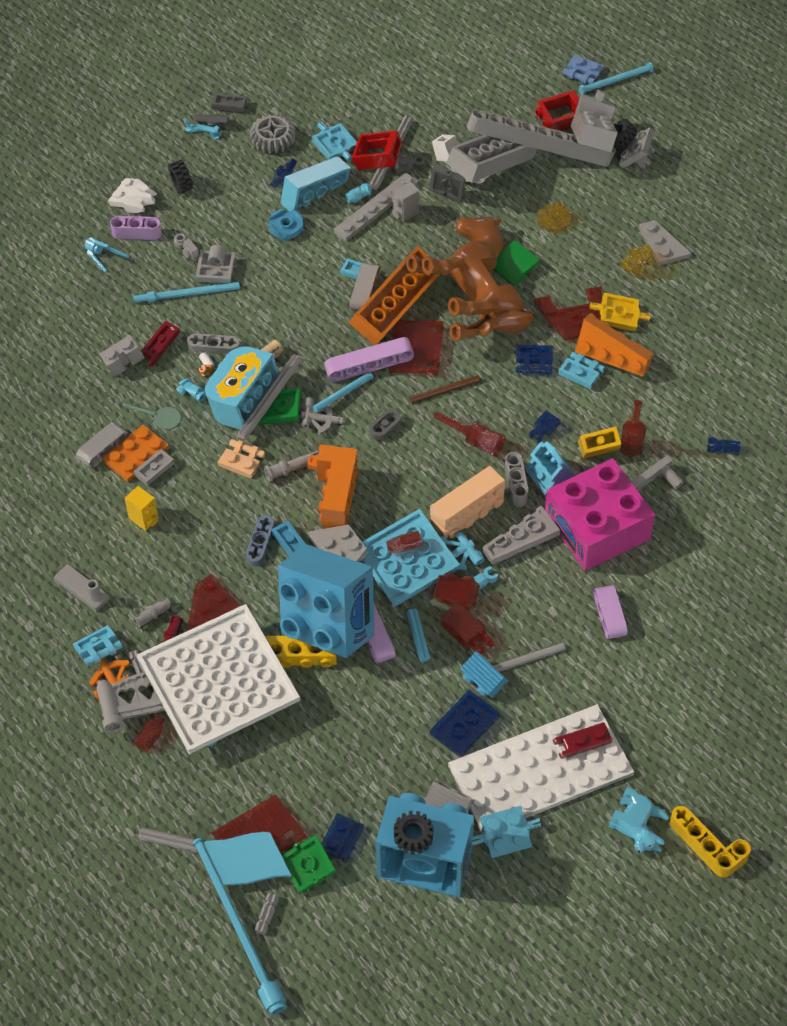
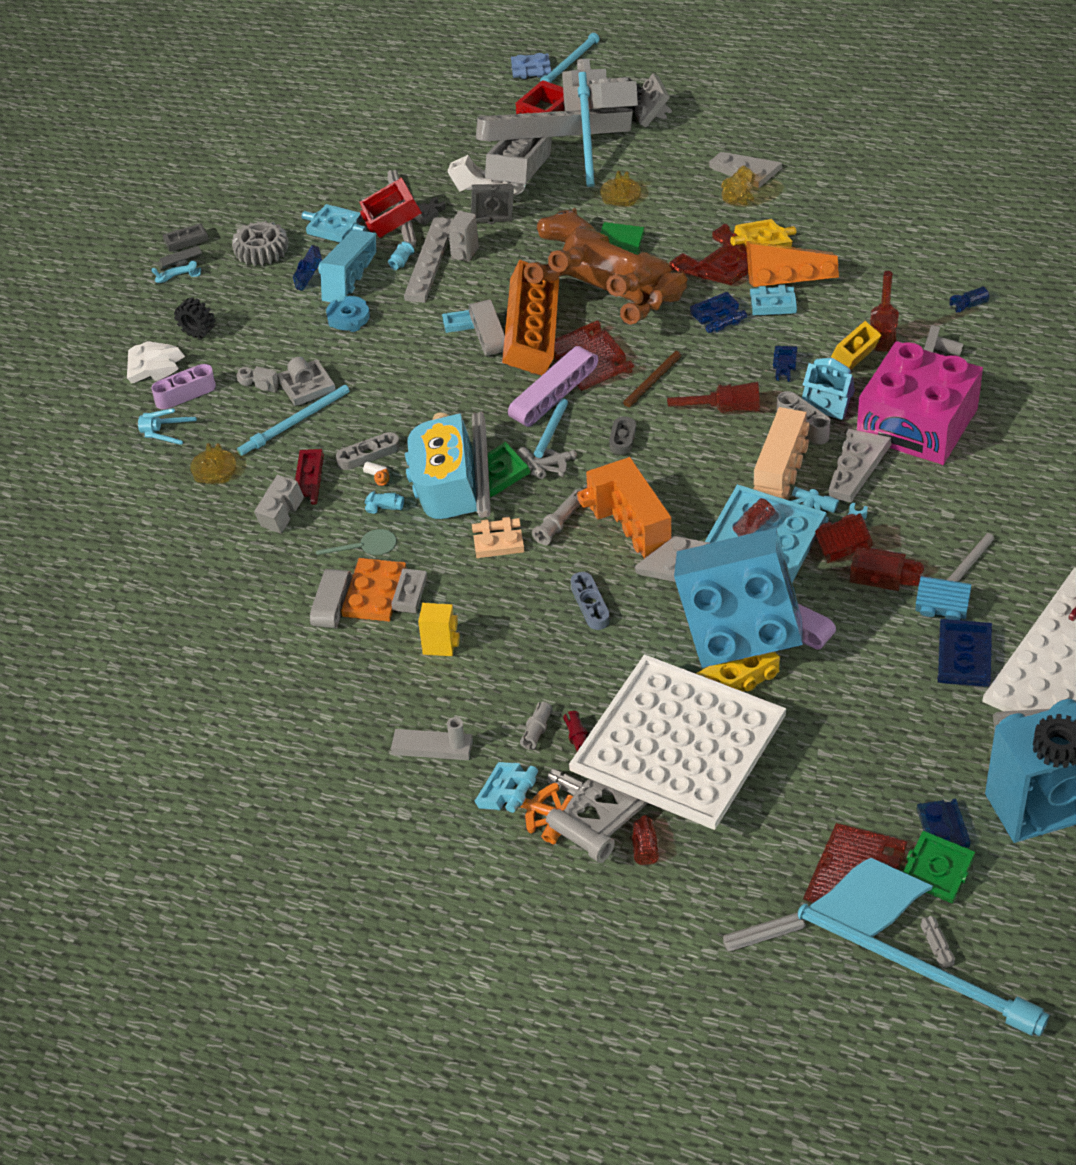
camera: 30 degrees left, 10 degrees down
clear red plate [186,574,240,632] -> none
dark azure plate [271,521,306,557] -> none
medium azure axle [407,609,430,663] -> none
lavender beam [593,585,627,639] -> none
none -> clear yellow plate [190,443,236,484]
none -> medium azure bar [577,72,595,187]

